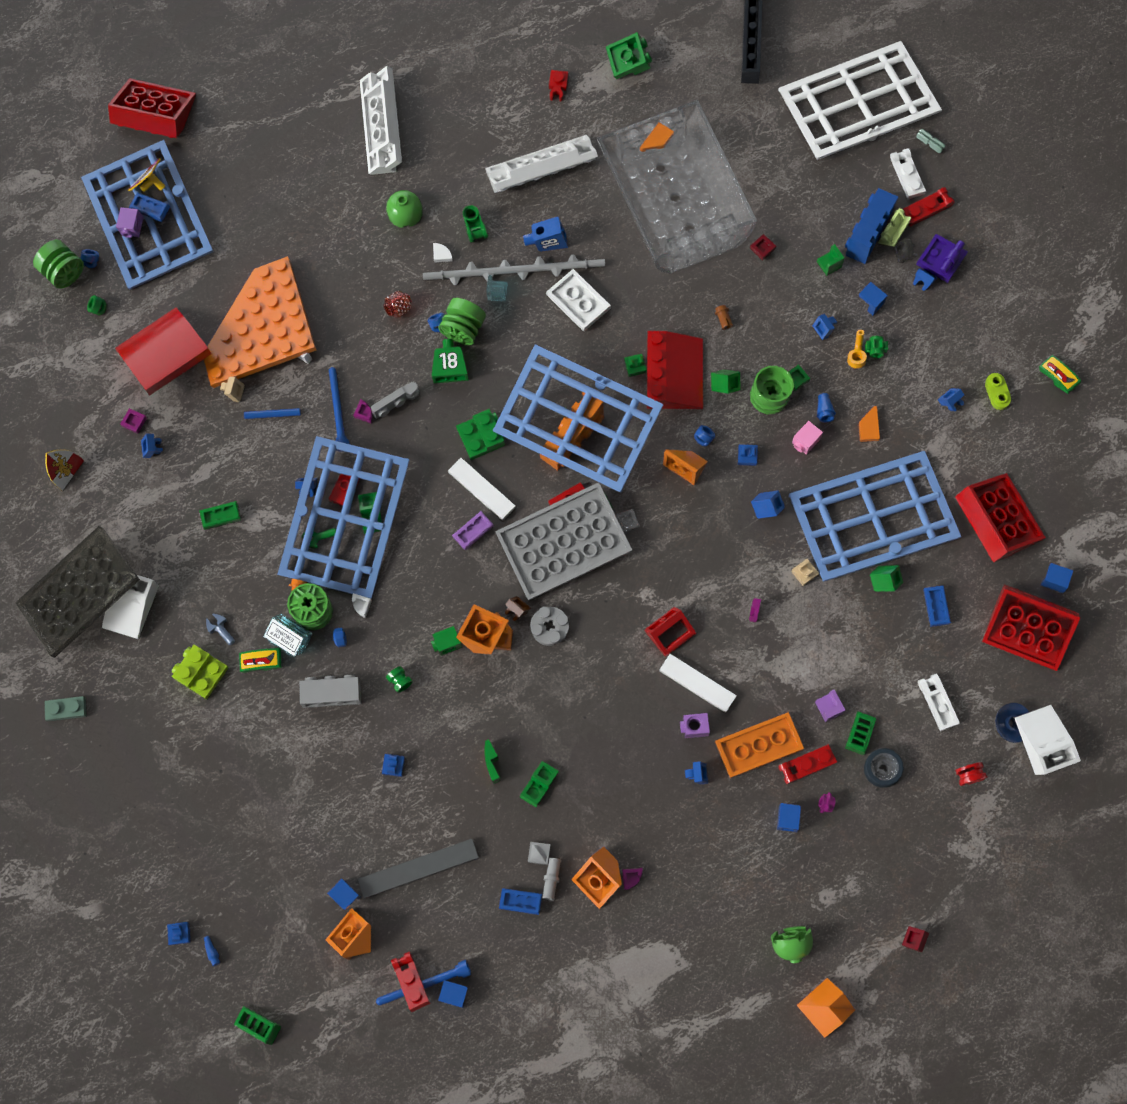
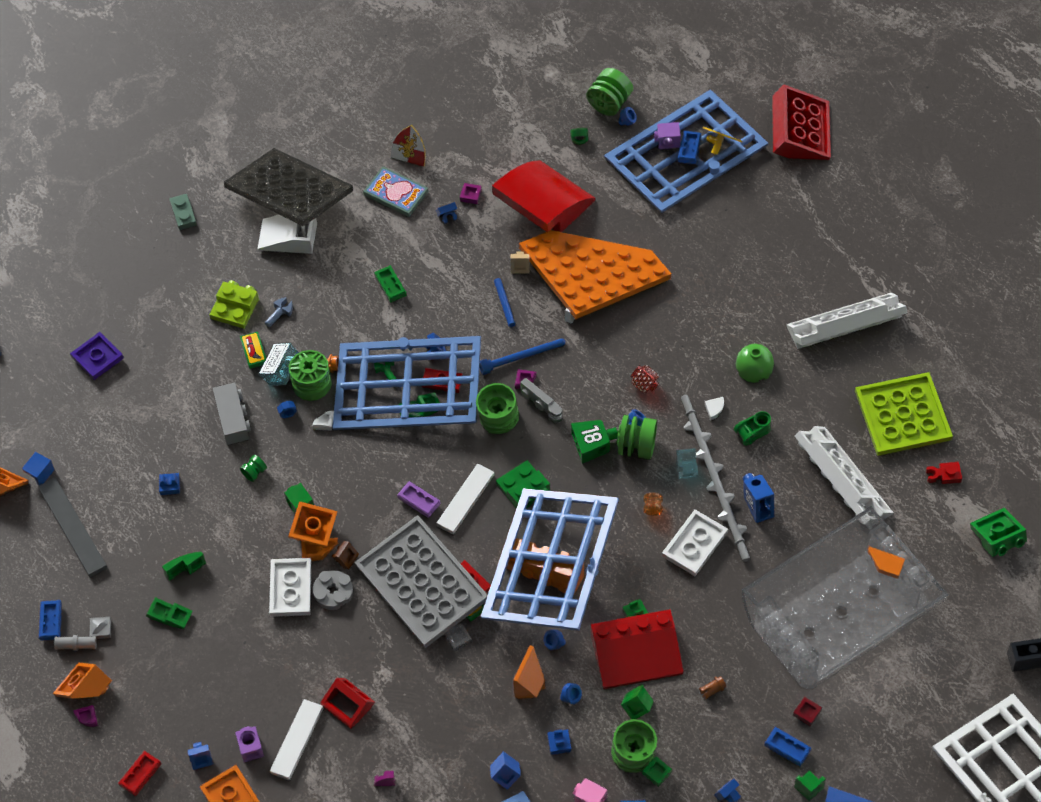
camera: 75 degrees right, 15 degrees down
none -> dark purple plate [70,332,124,380]
none -> red plate [118,751,161,797]
none -> white plate [269,558,311,617]
none -> tile [363,166,429,217]
none -> bright green wheel [476,383,519,434]
none -> blue tile [544,629,566,650]
none -> clear orange wheel [643,492,663,516]
none -> blue plate [764,727,811,767]
none -> lime plate [855,372,953,456]

